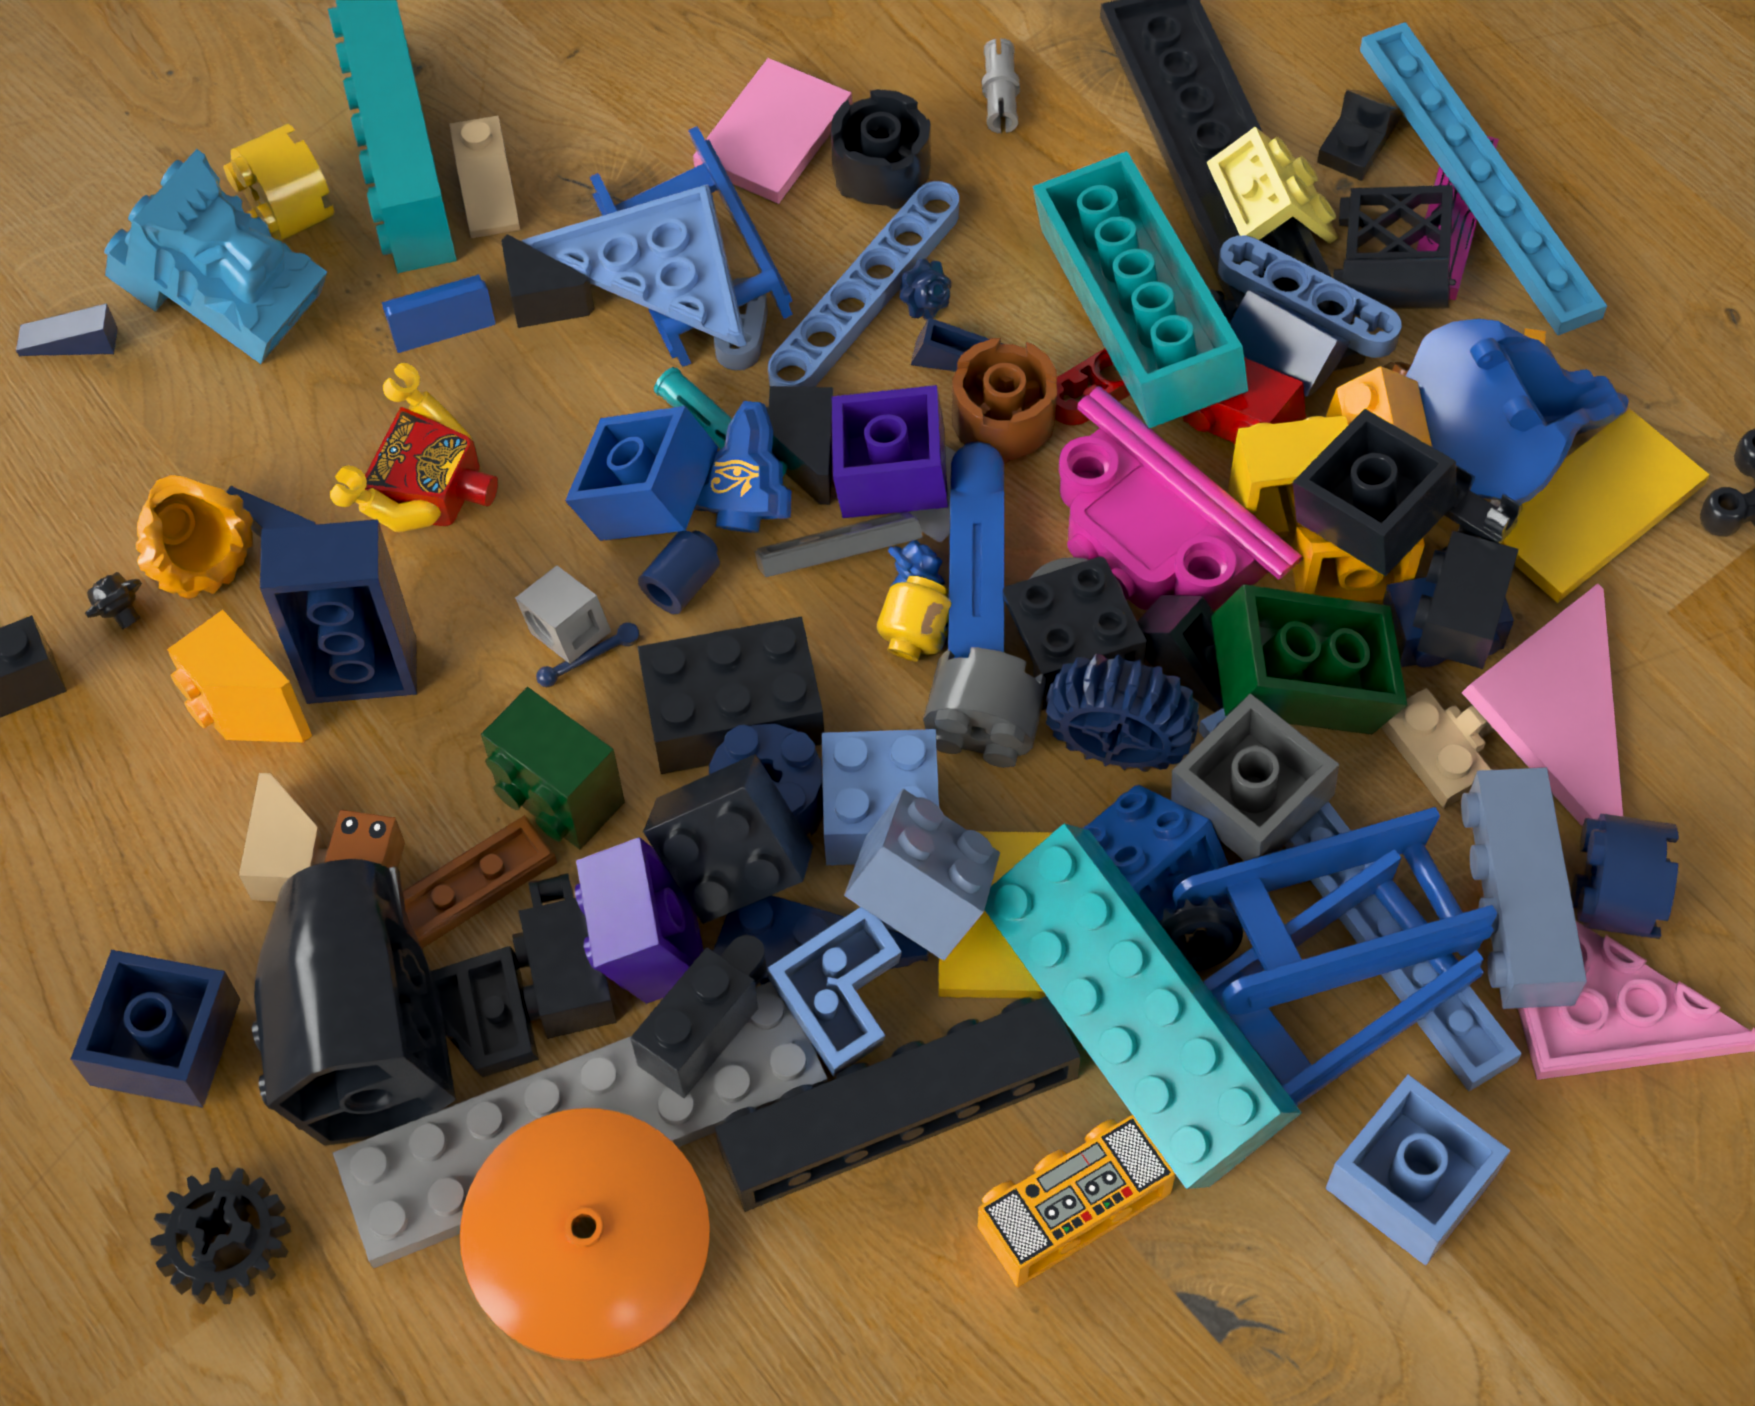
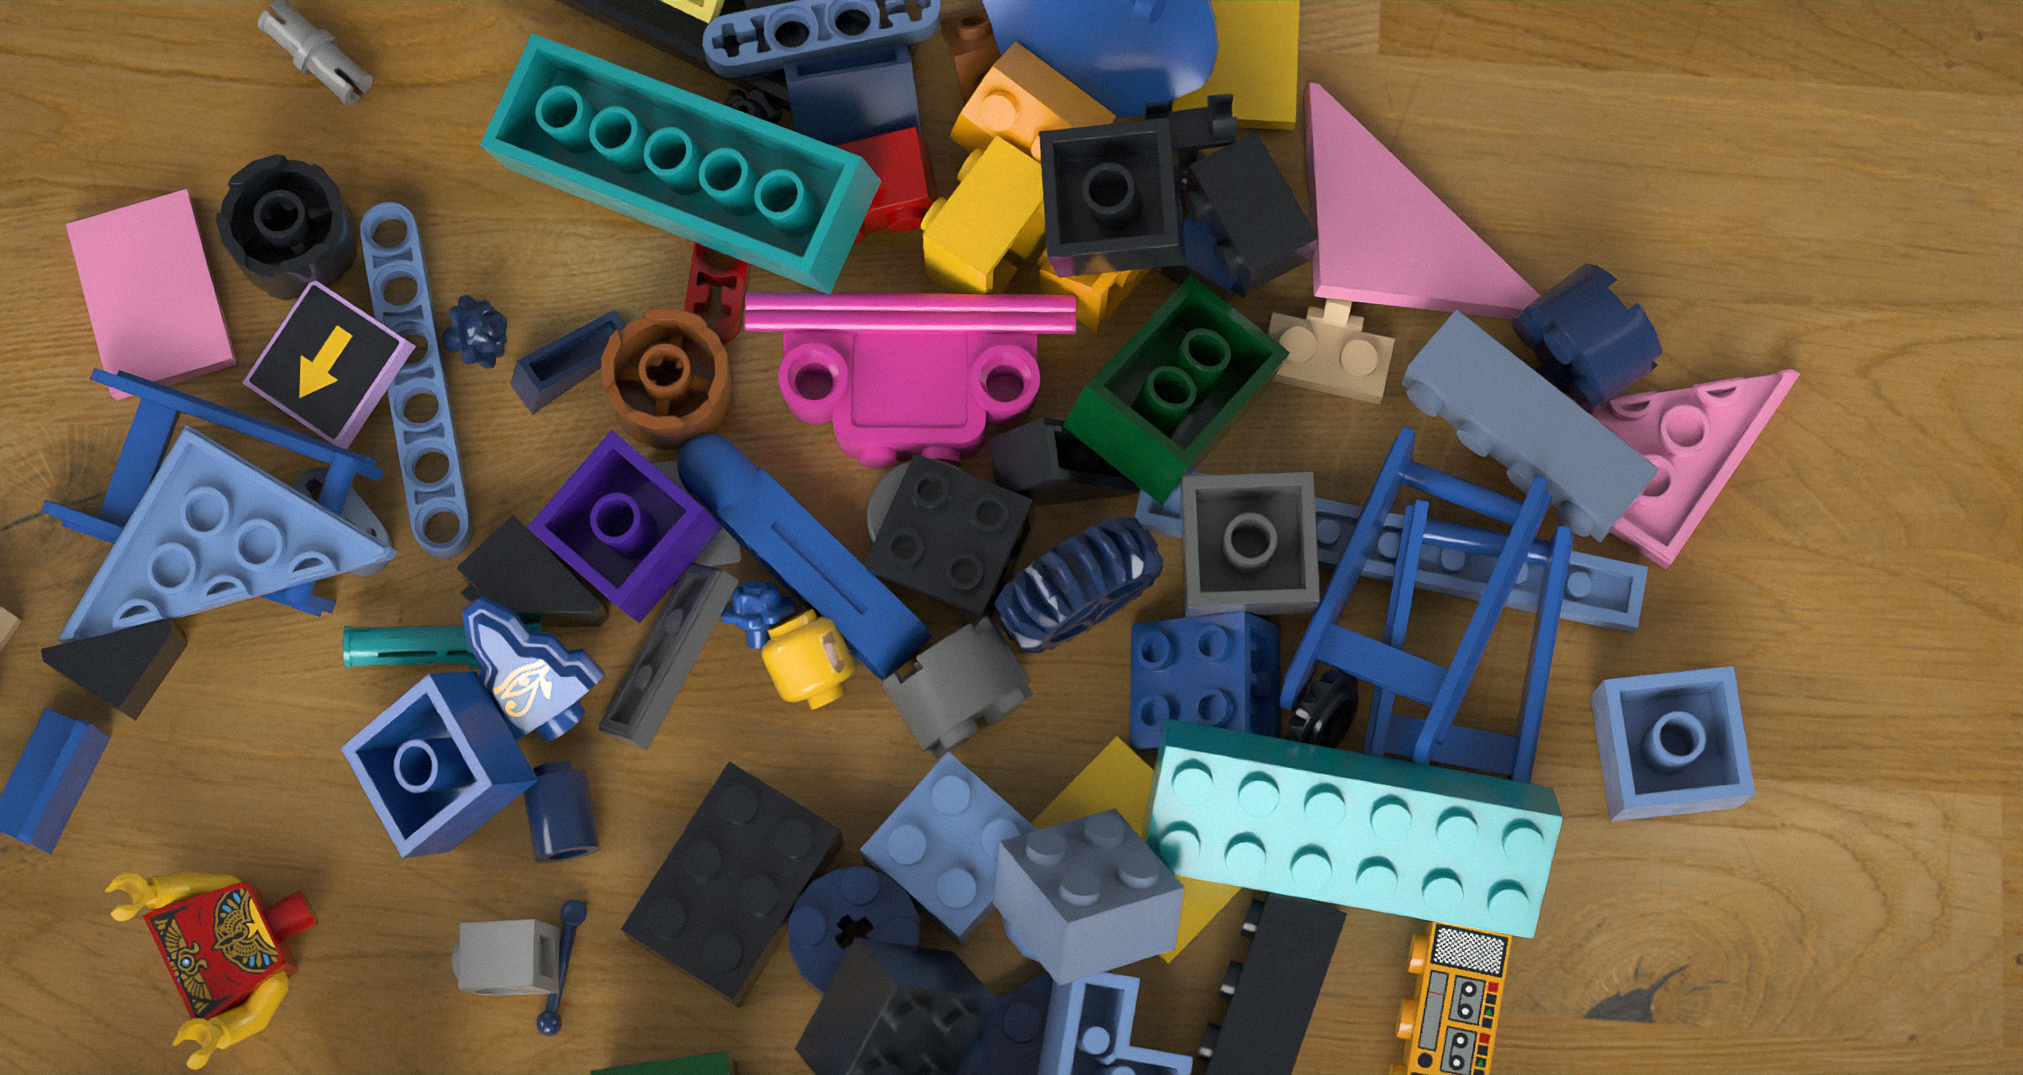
camera: 50 degrees left, 15 degrees up
none -> black tile [243,280,415,449]

